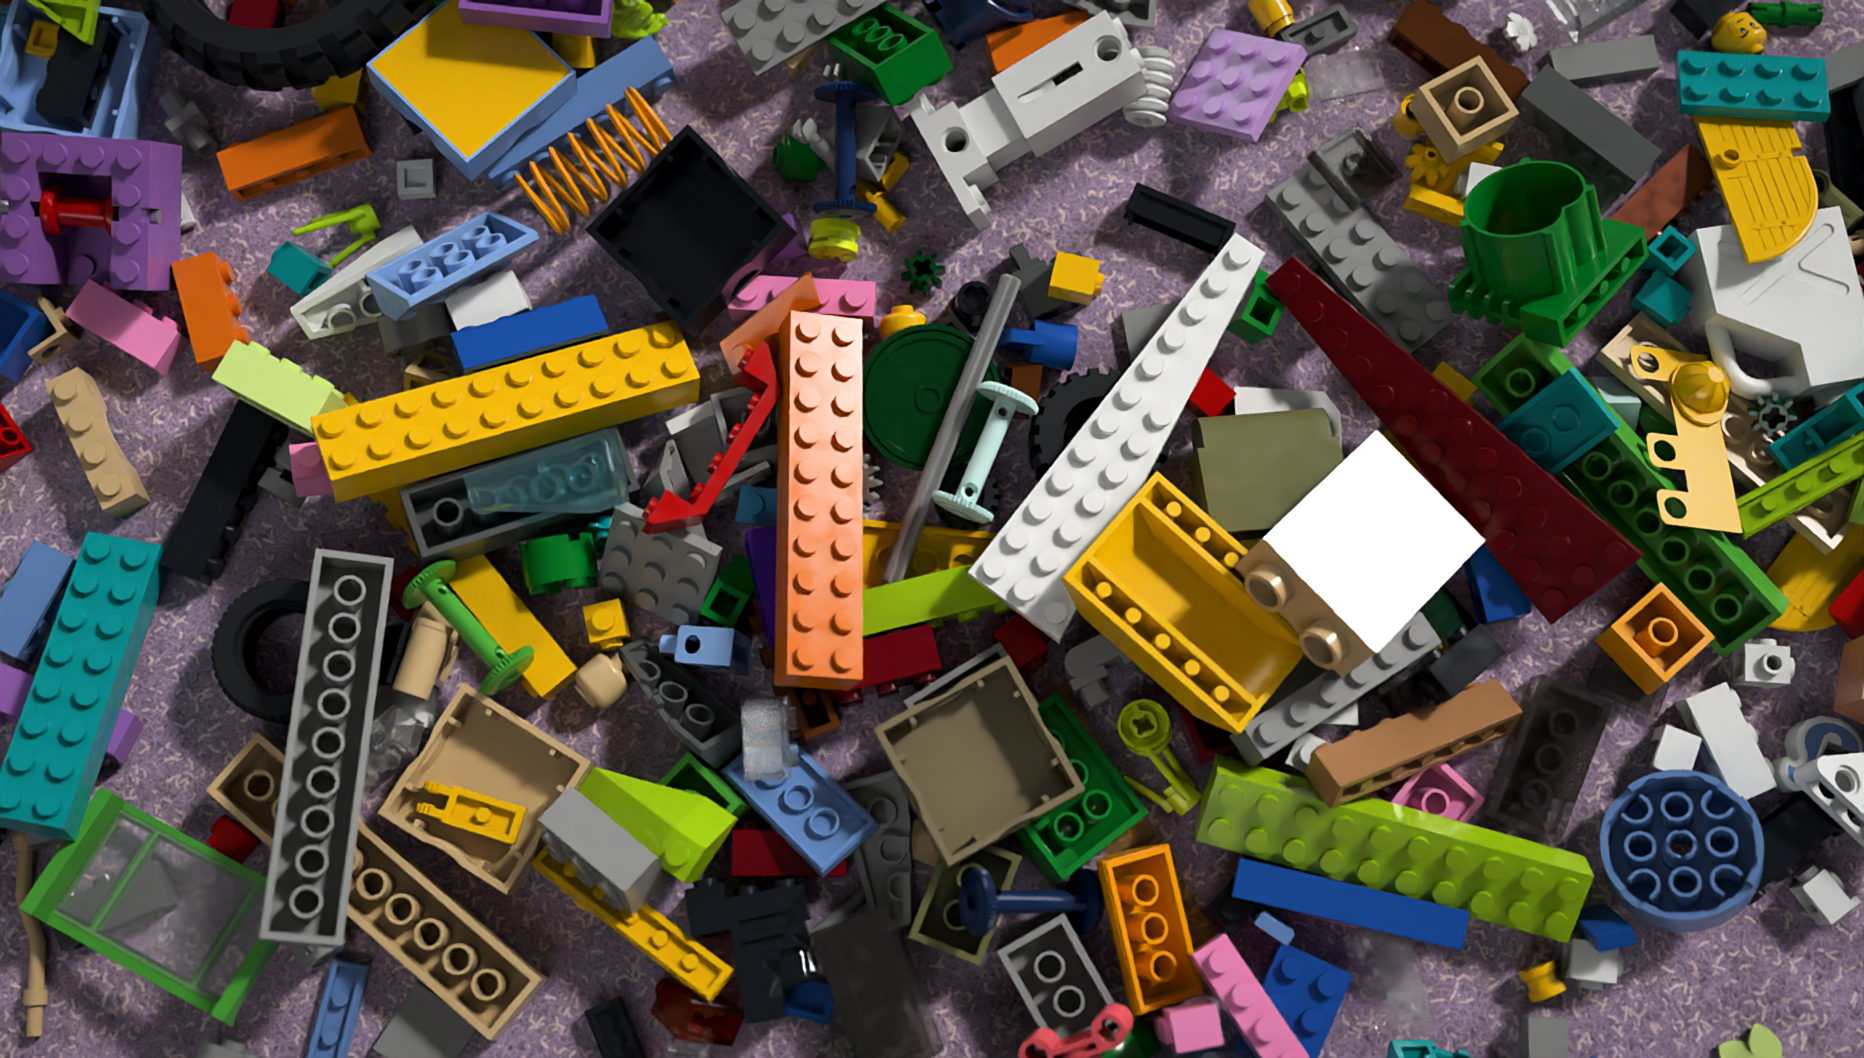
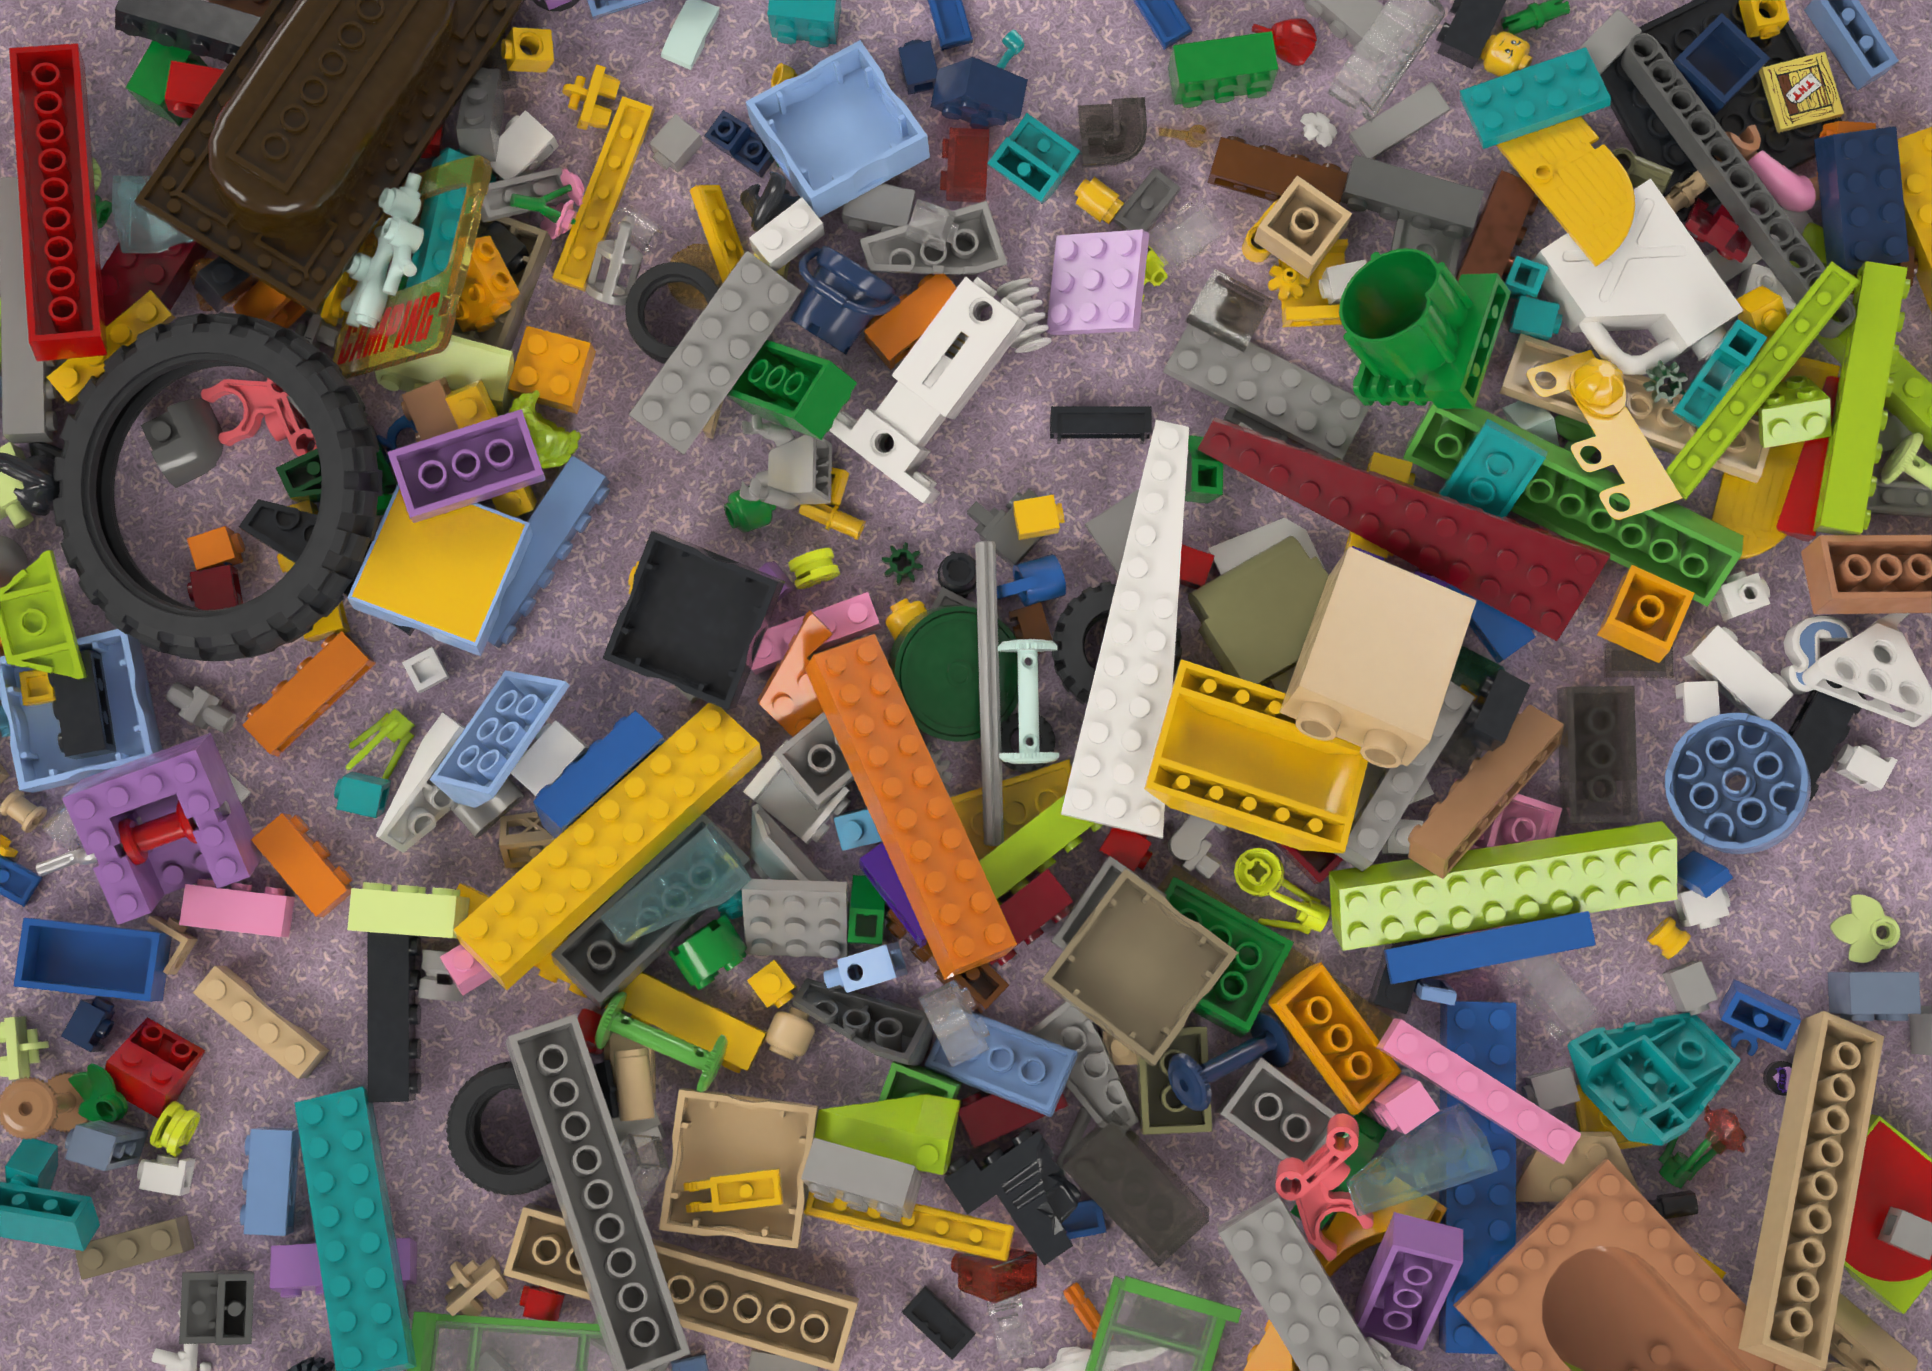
camera: 25 degrees left, 5 degrees up
light orange piece [513,86,673,236] -> none
red slope [642,340,782,535] -> none
dark blue hose [813,81,878,220] -> none
none -> tan hips [445,1255,508,1316]

